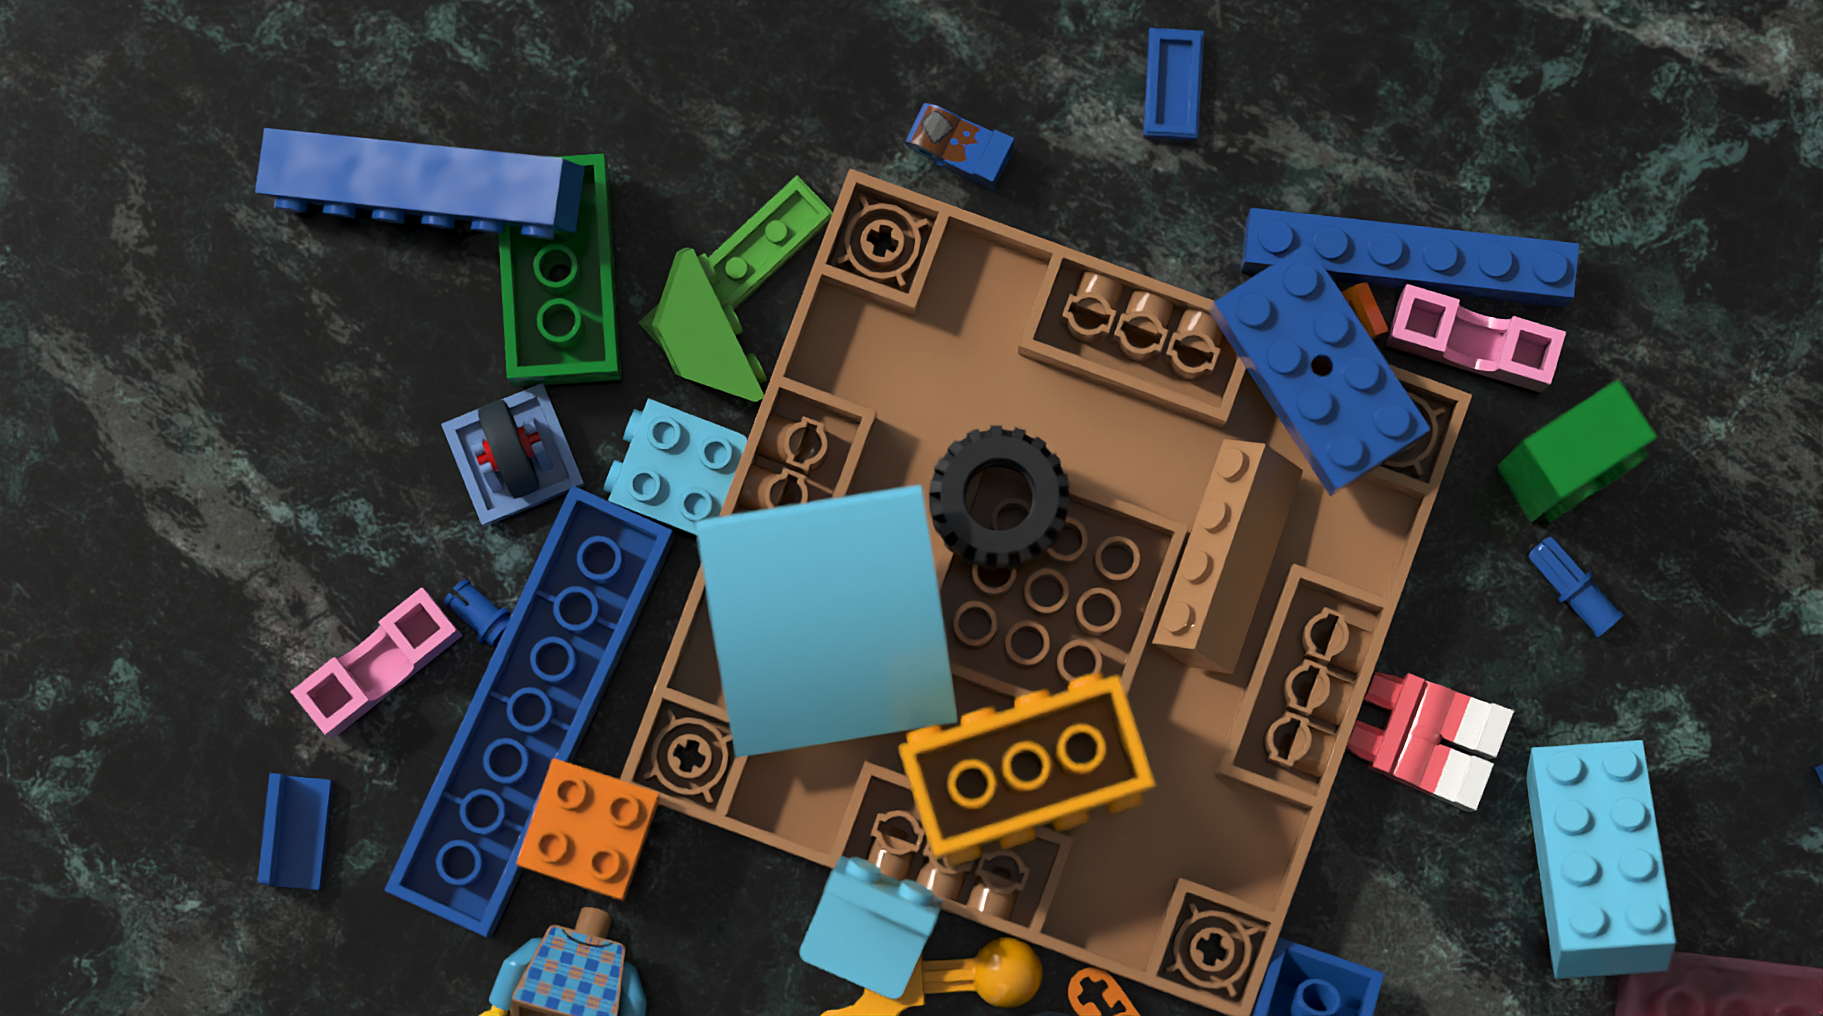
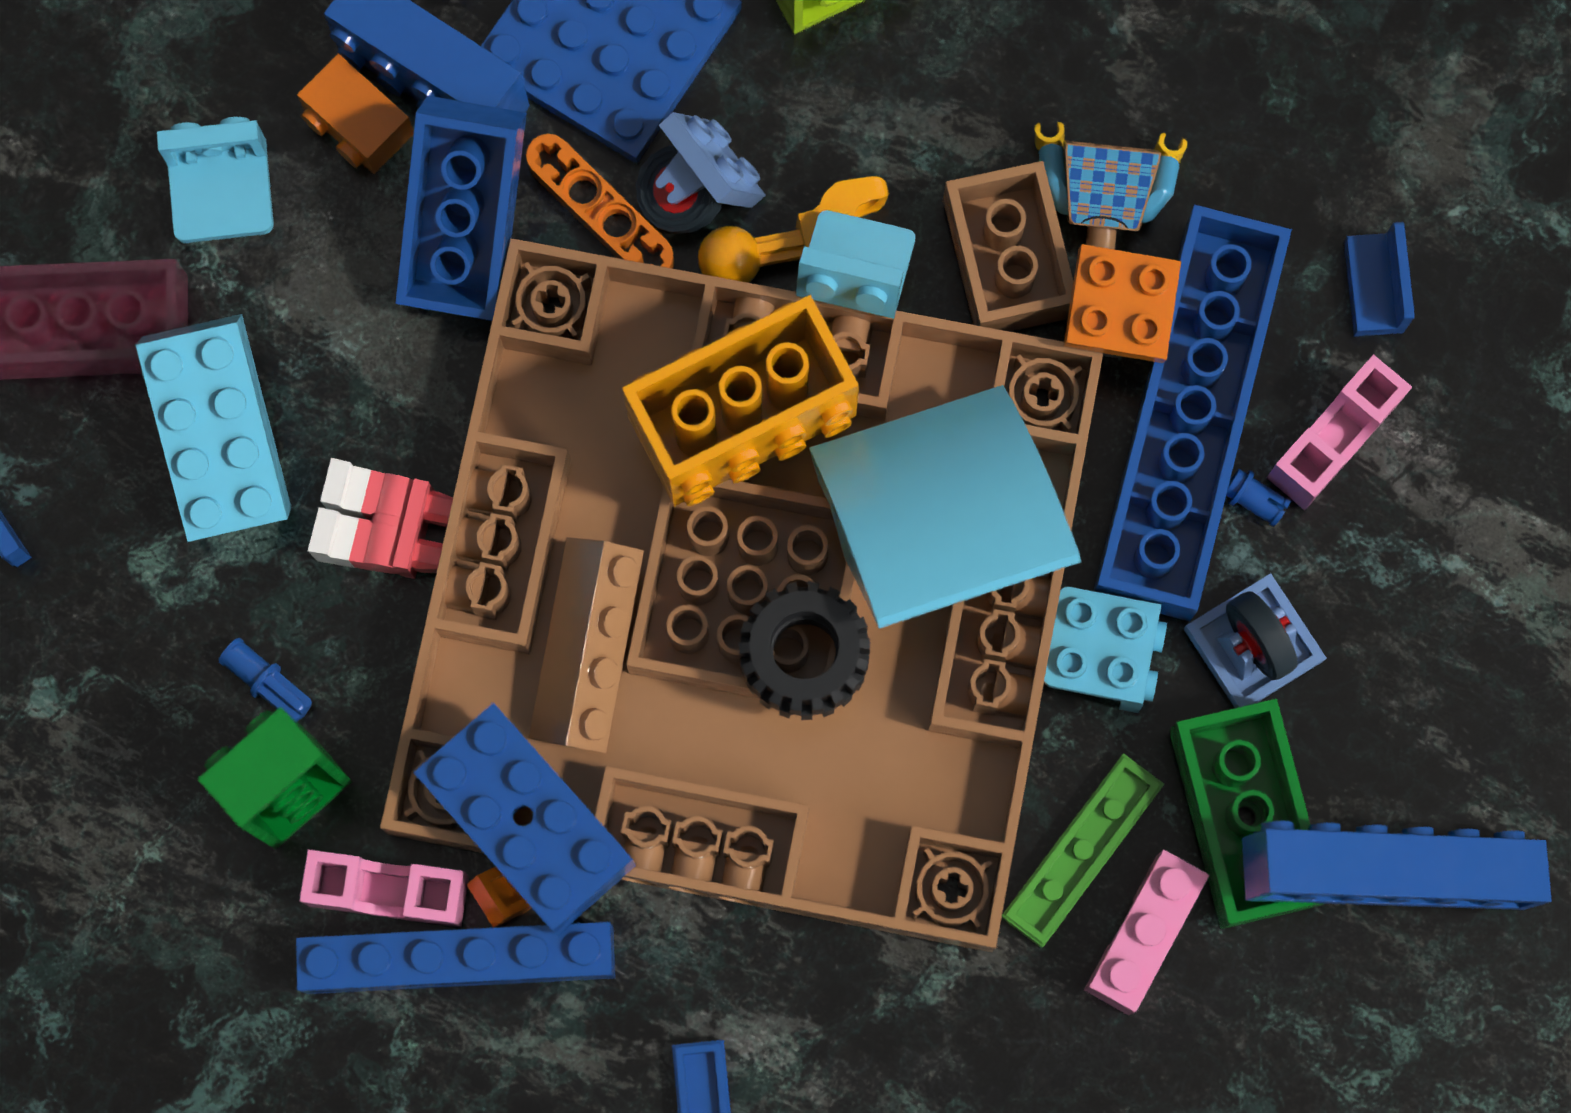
camera: 170 degrees right, 5 degrees down
bright green slope [652,247,767,402] -> none
leg [904,103,1014,192] -> none
none -> medium nougat brick [943,161,1074,332]
none -> bright pink arch [1084,849,1209,1015]

